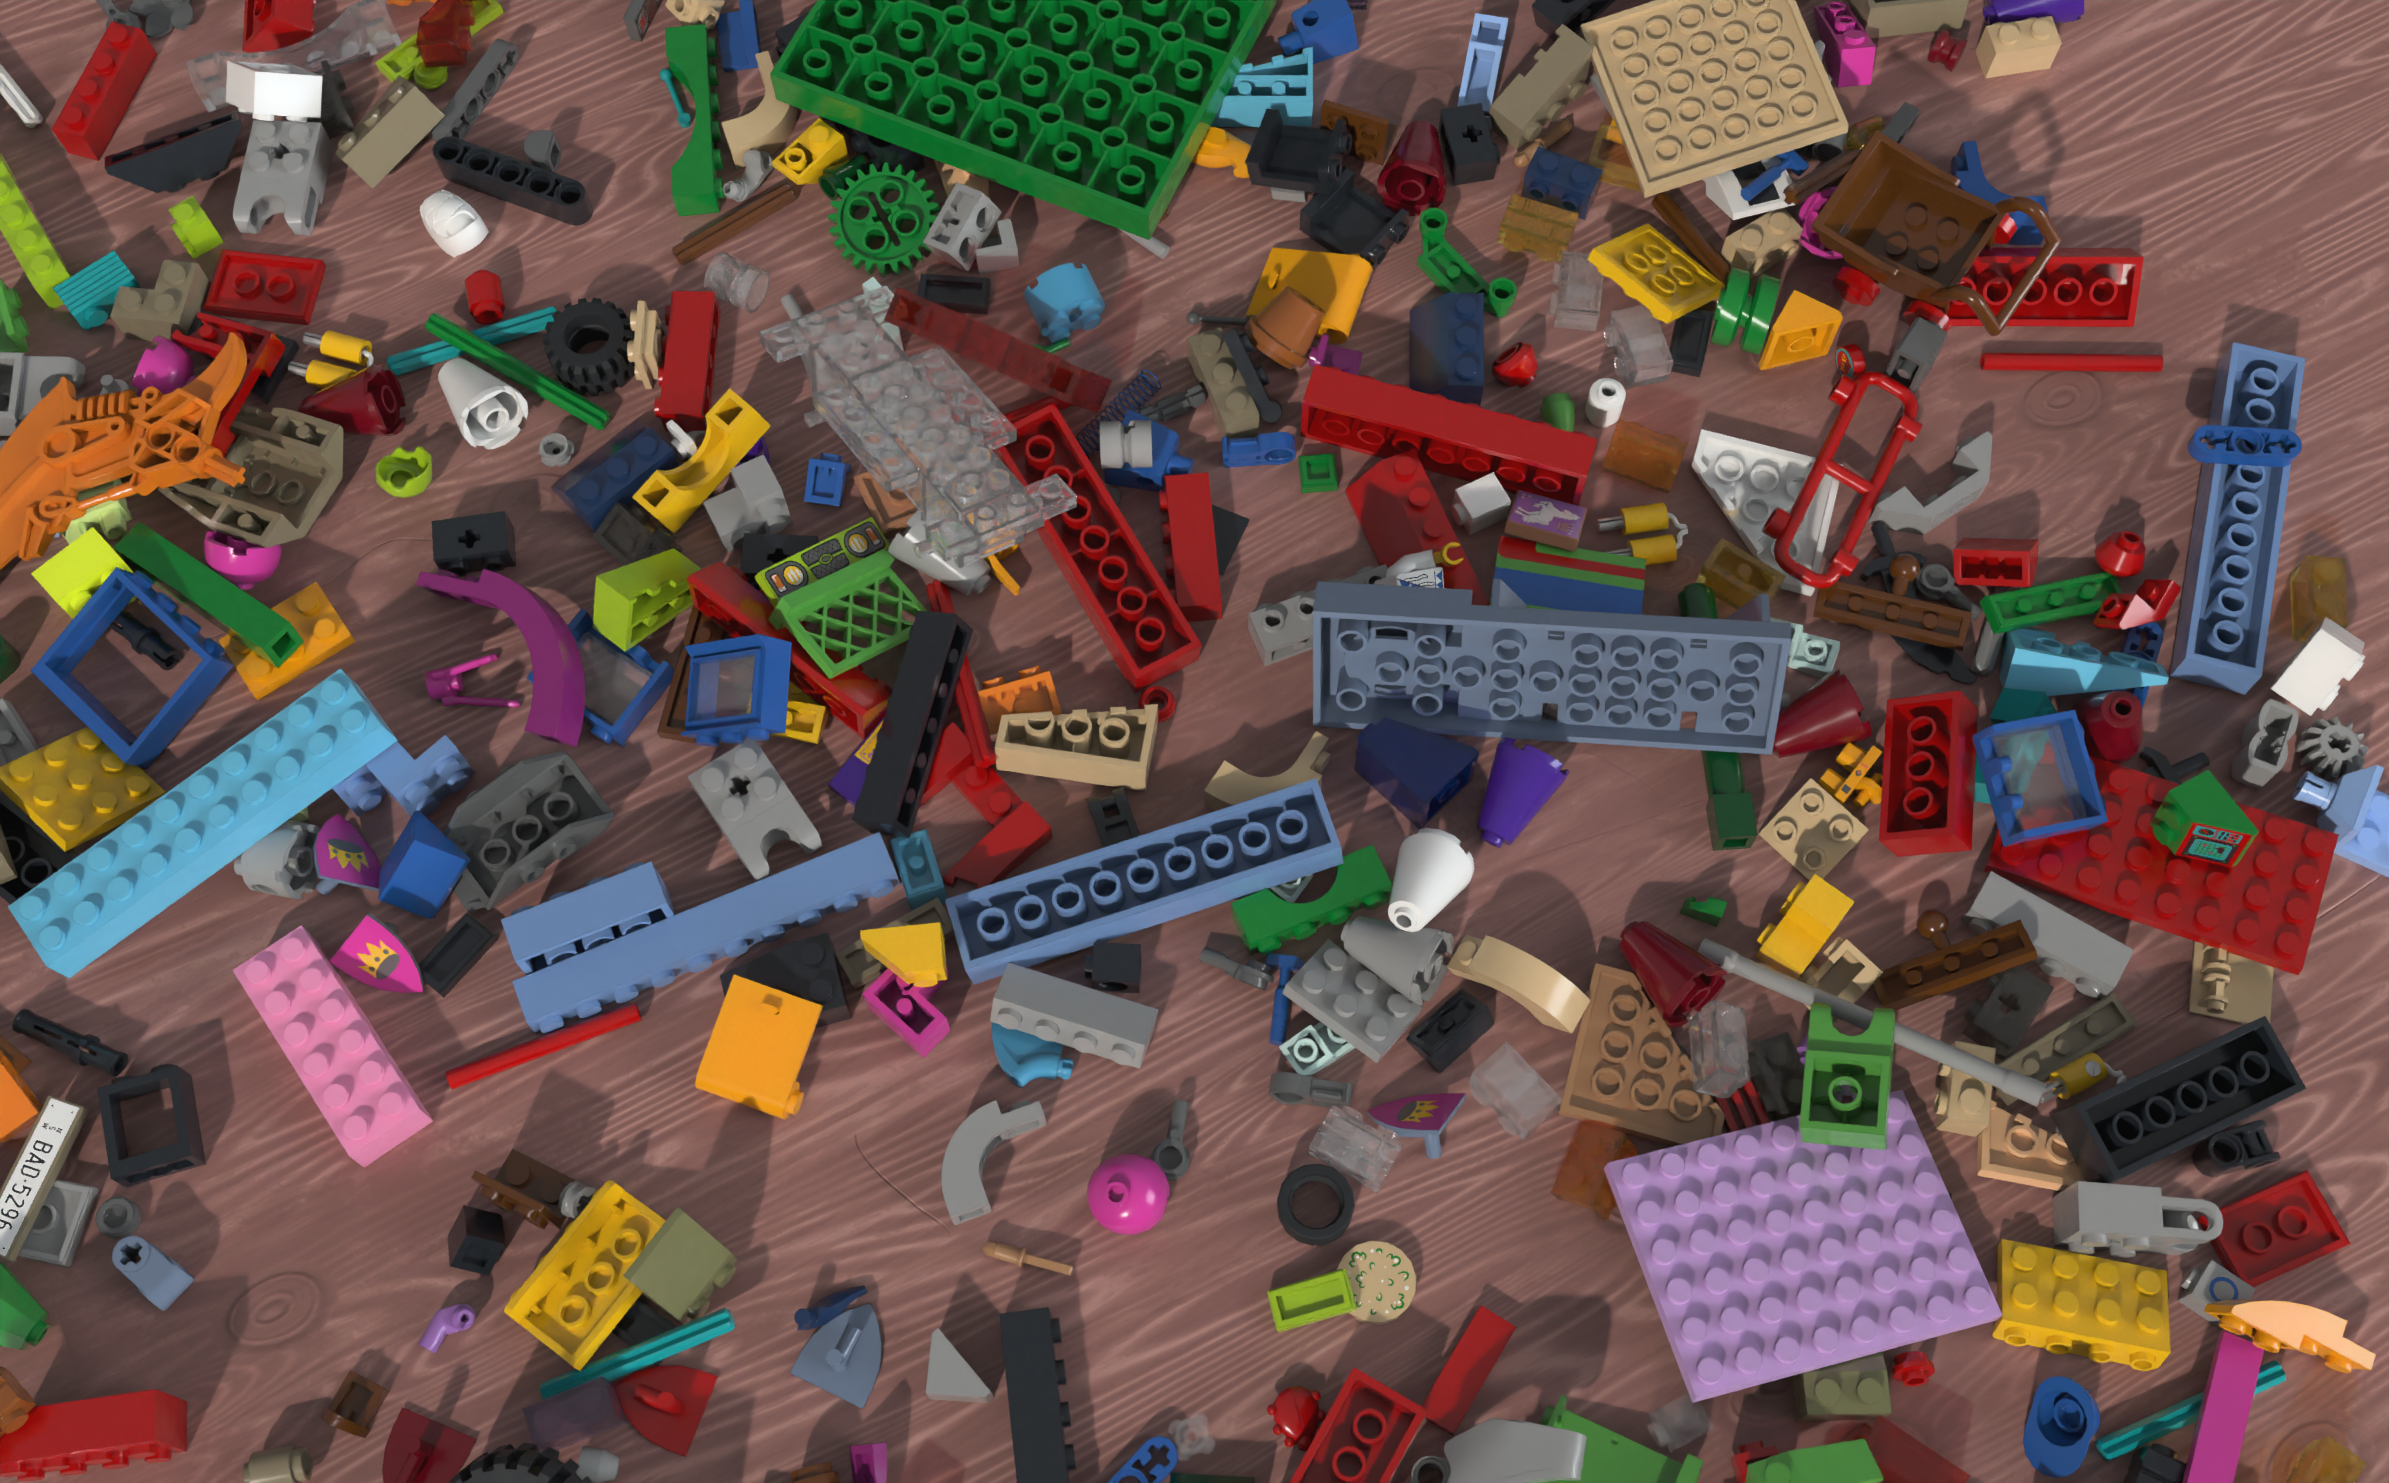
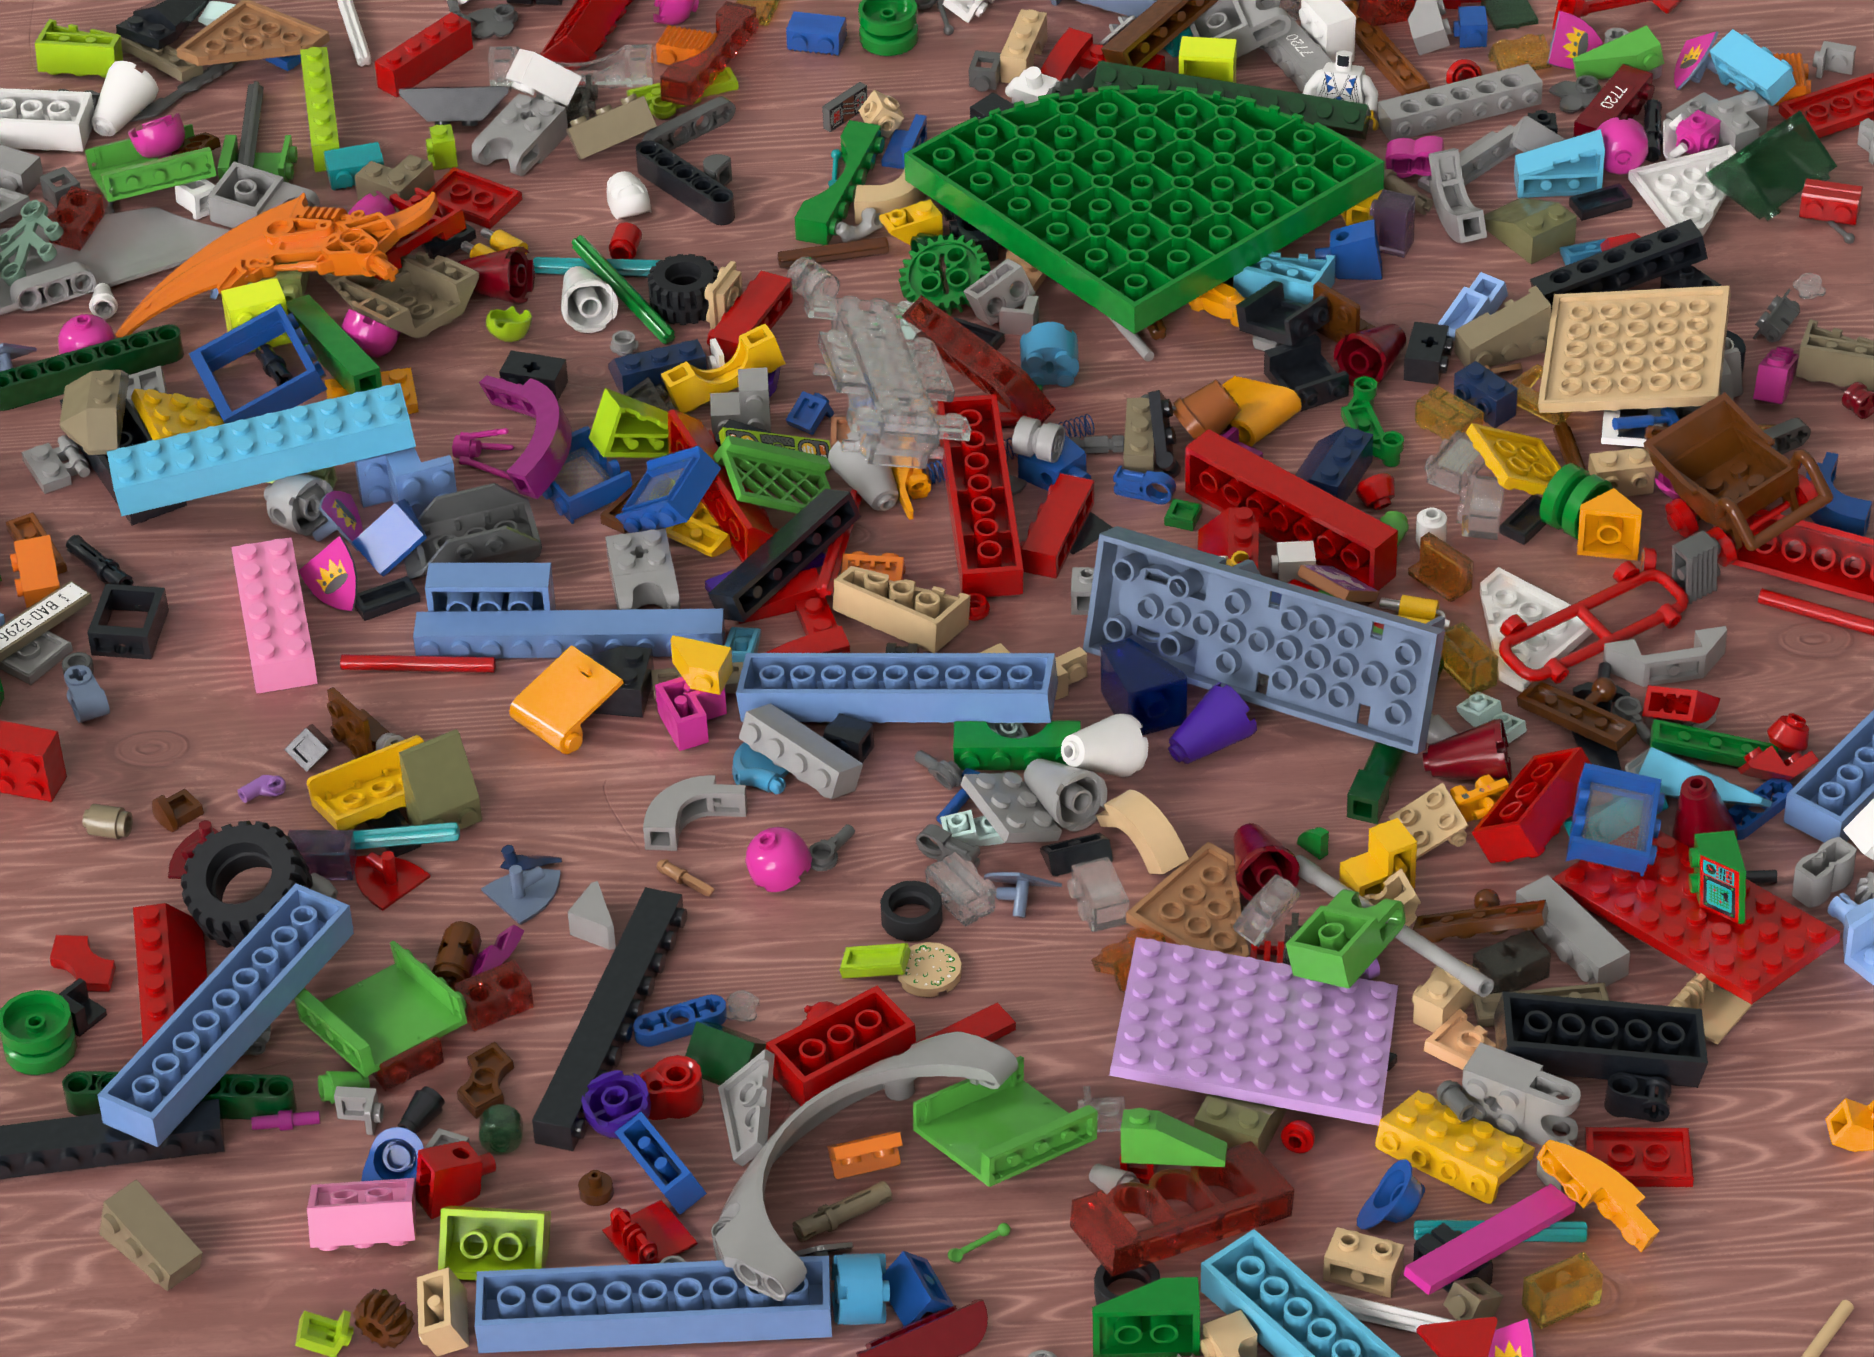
camera: 25 degrees right, 25 degrees down
none -> dark grey pin [1436,1080,1477,1122]

